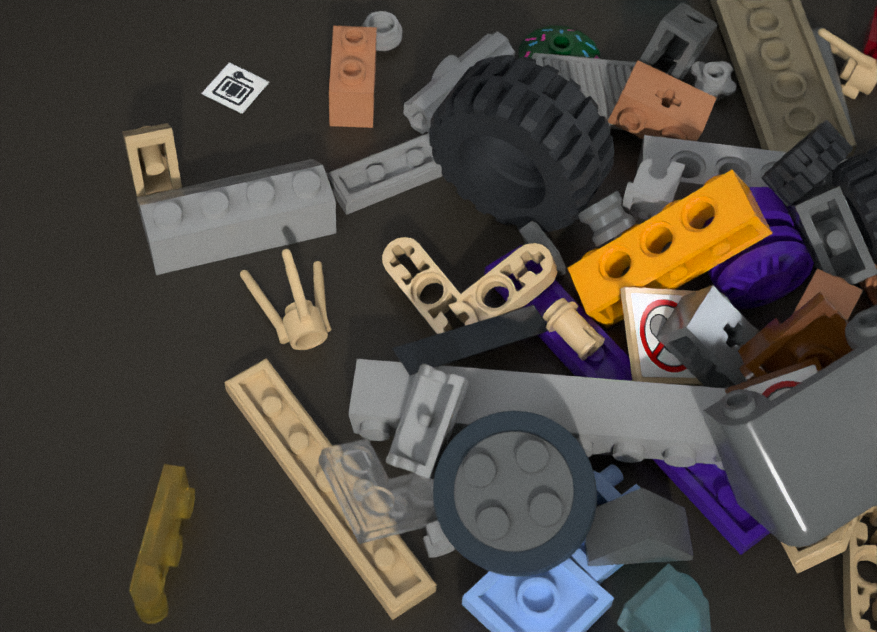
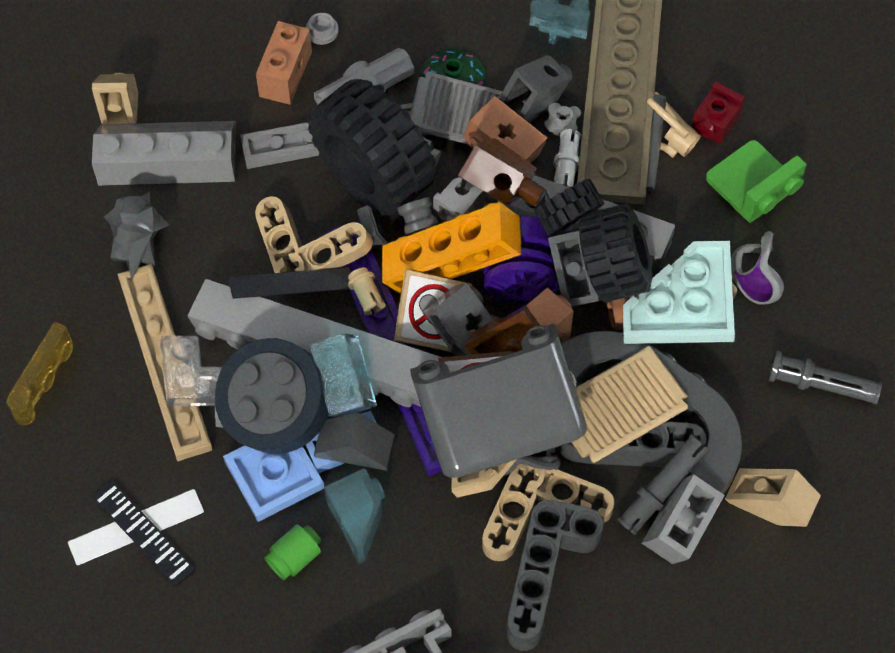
camera: 20 degrees right, 5 degrees up
white sticker [201,63,269,114] -> none
tan plant [240,249,331,350] -> none
light grey hinge [386,364,469,480] -> none
none -> dark grey hair [103,191,170,282]
none -> clear light blue brick [310,333,377,417]
none -> reddish brown torso [458,138,547,207]
none -> white pin [553,129,582,187]

